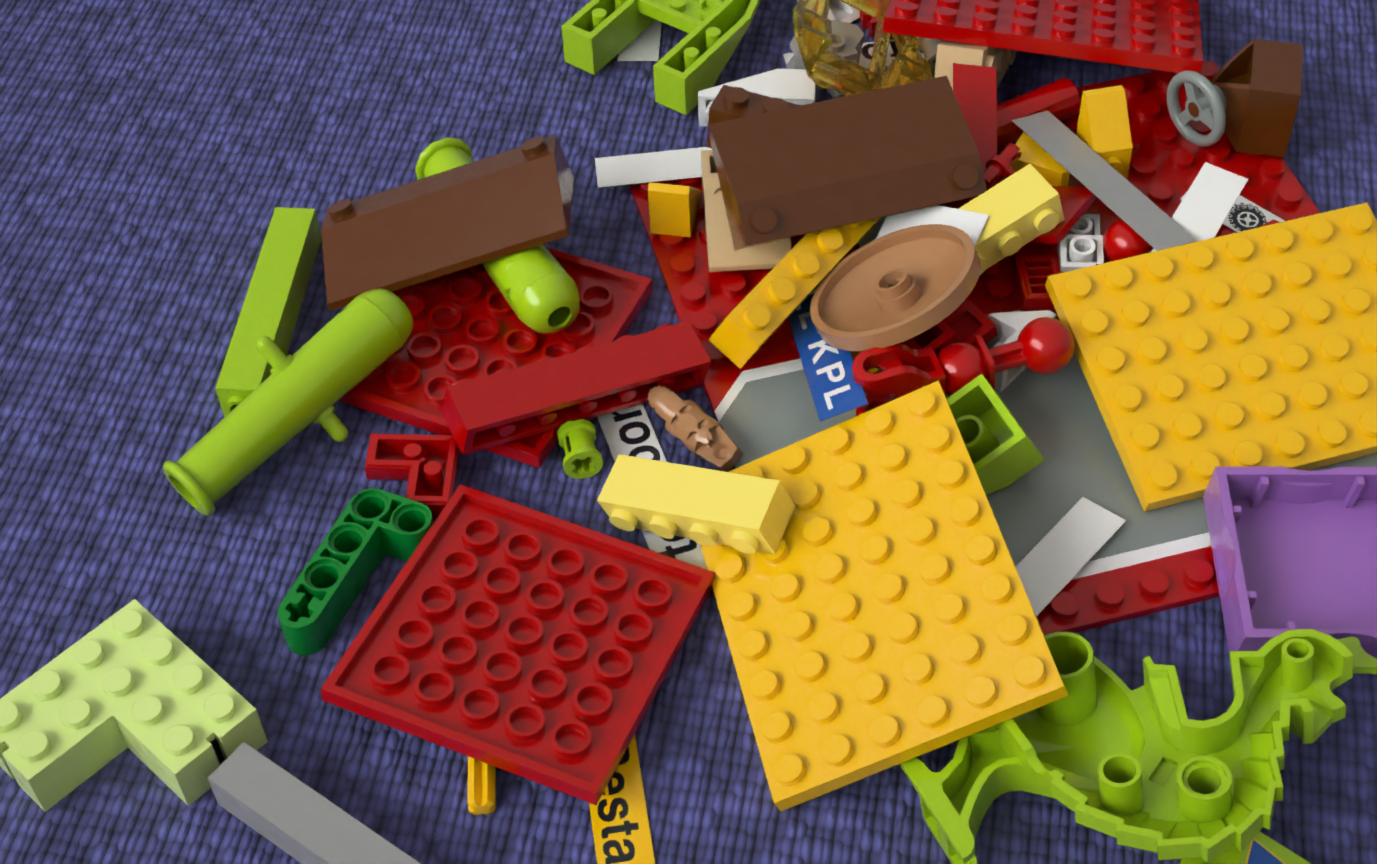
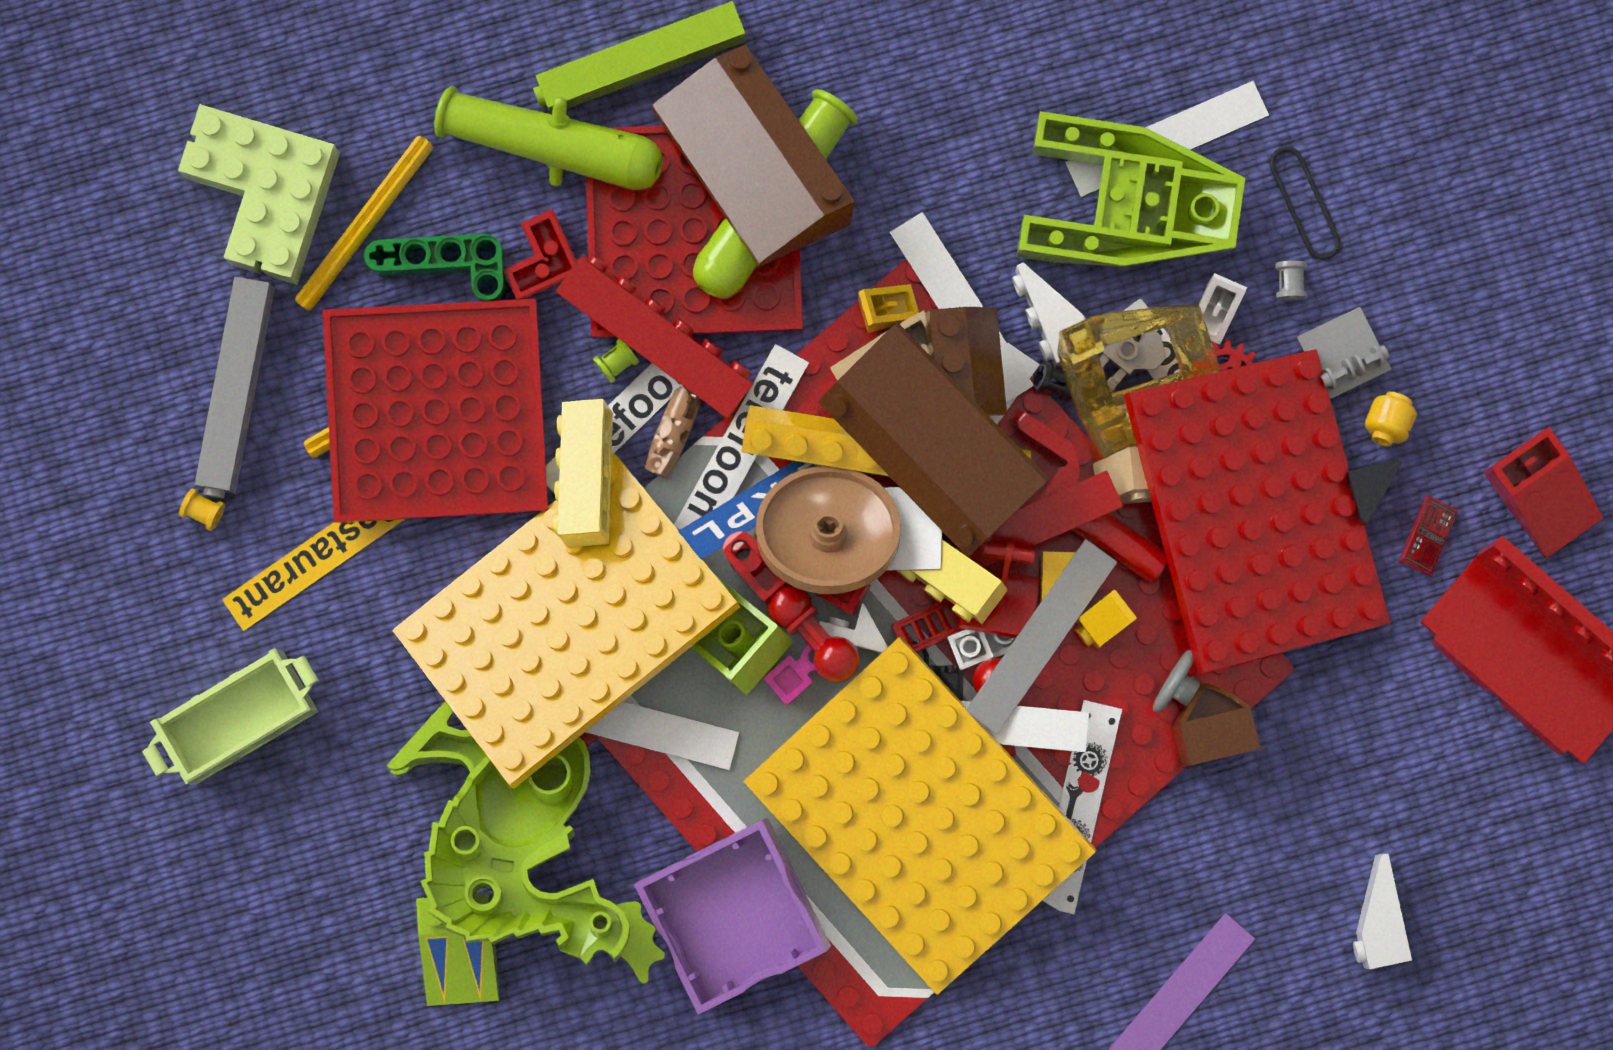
camera: 65 degrees right, 35 degrees up
none -> yellow axle [295,136,433,311]
none -> white sticker [674,344,809,529]
none -> dark pink plate [763,644,816,706]

